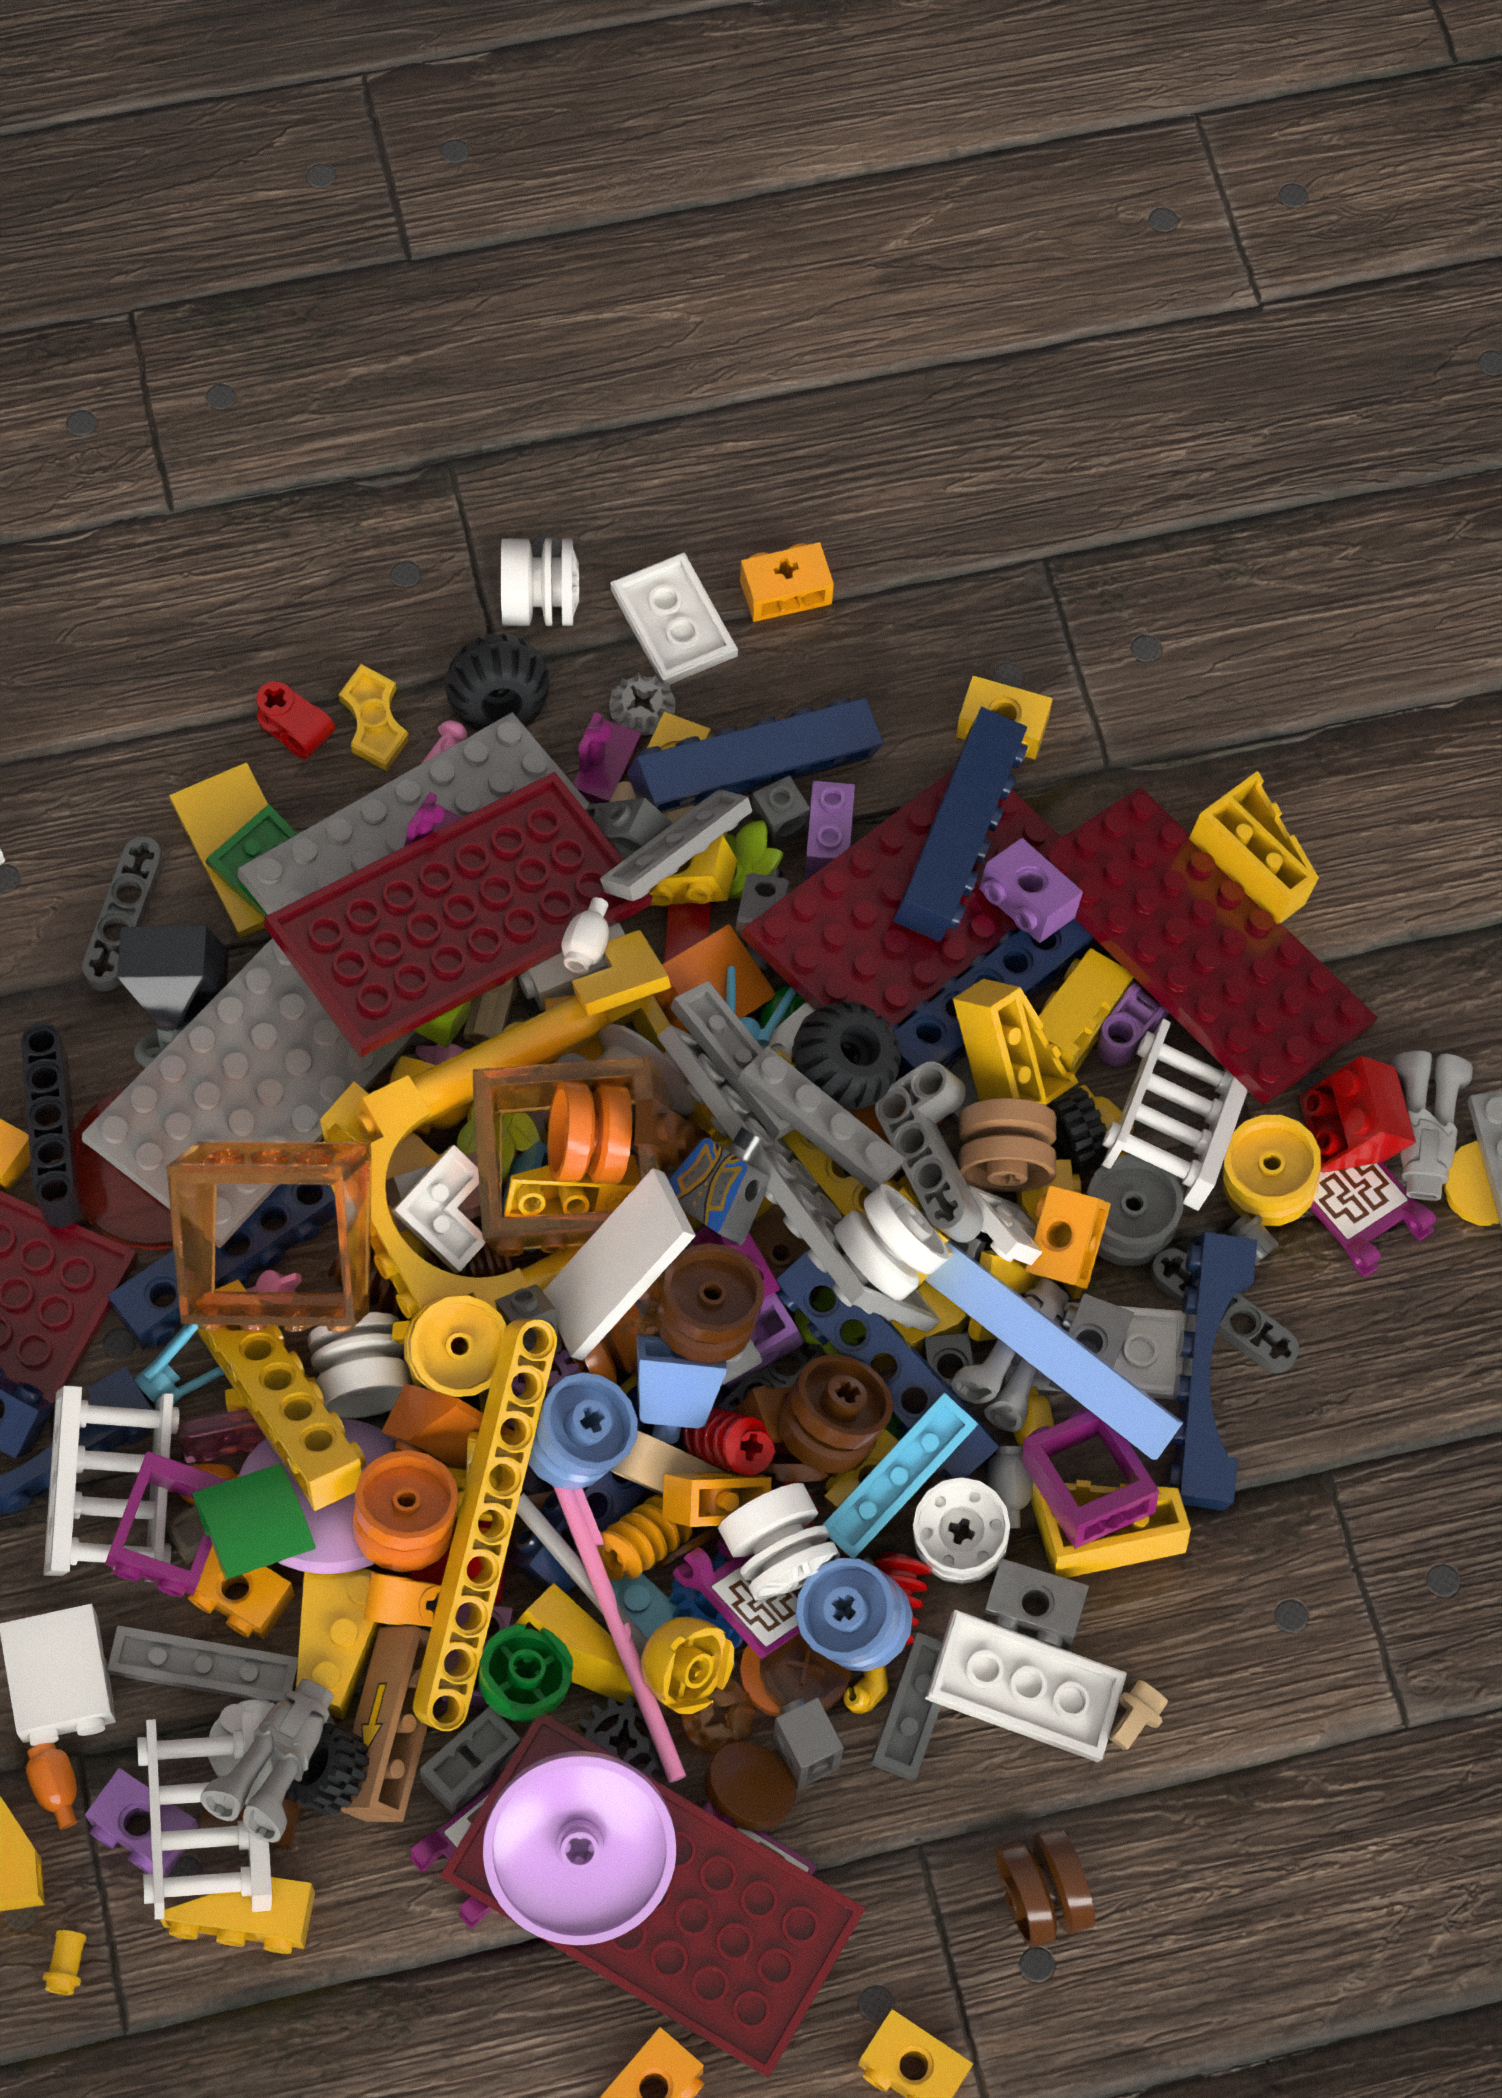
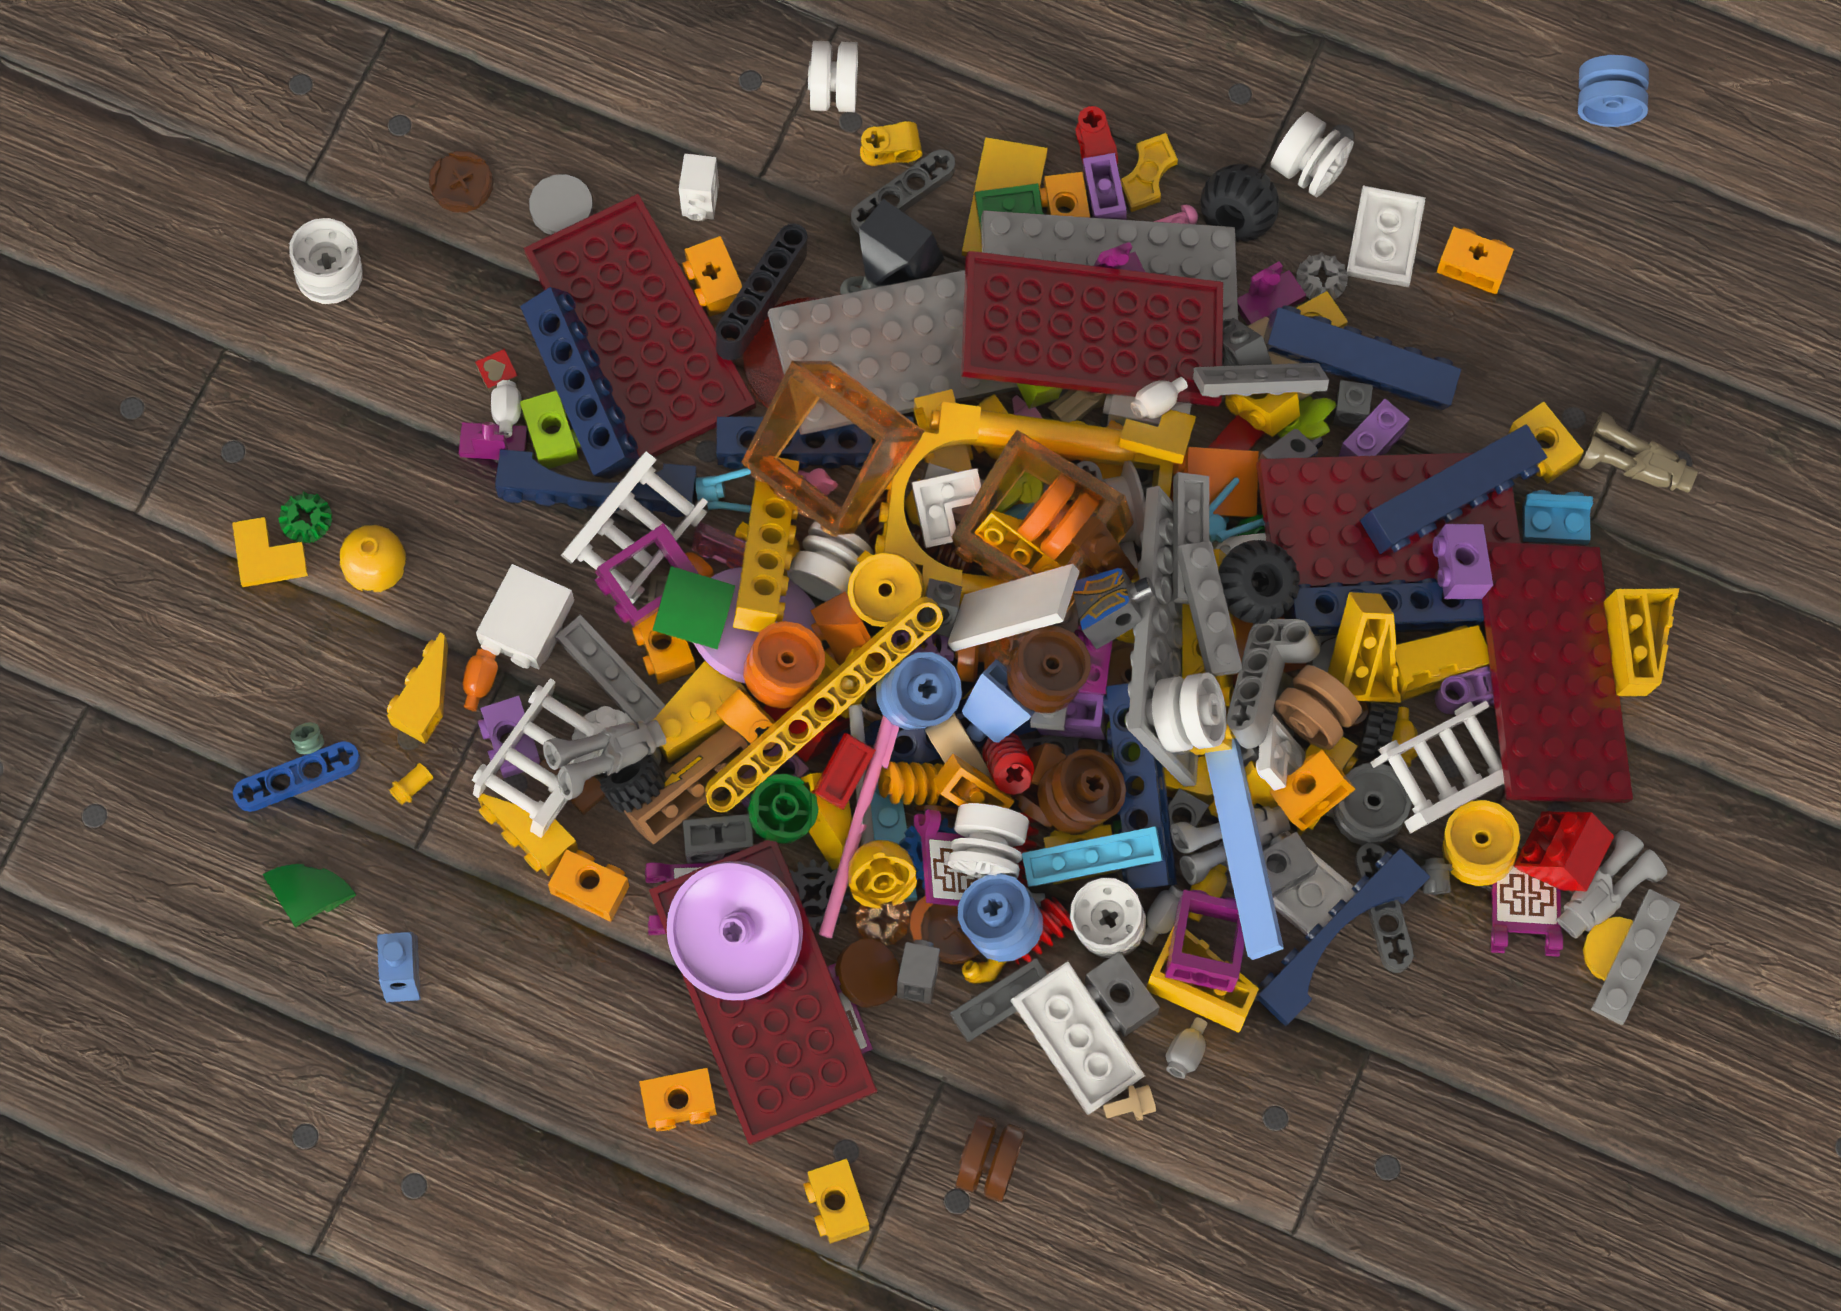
camera: 40 degrees right, 5 degrees up
none -> light orange brick [548,849,630,922]
none -> red tile [812,733,876,810]
none -> yellow piece [860,121,923,166]
none -> light orange brick [1039,172,1090,218]
none -> medium lavender brick [1083,153,1127,220]
none -> light grey plant [1166,1017,1208,1079]
none -> dark azure bracket [1523,490,1593,545]
none -> medium blue wheel [1578,55,1649,127]
none -> dark tan piece [1578,411,1698,493]

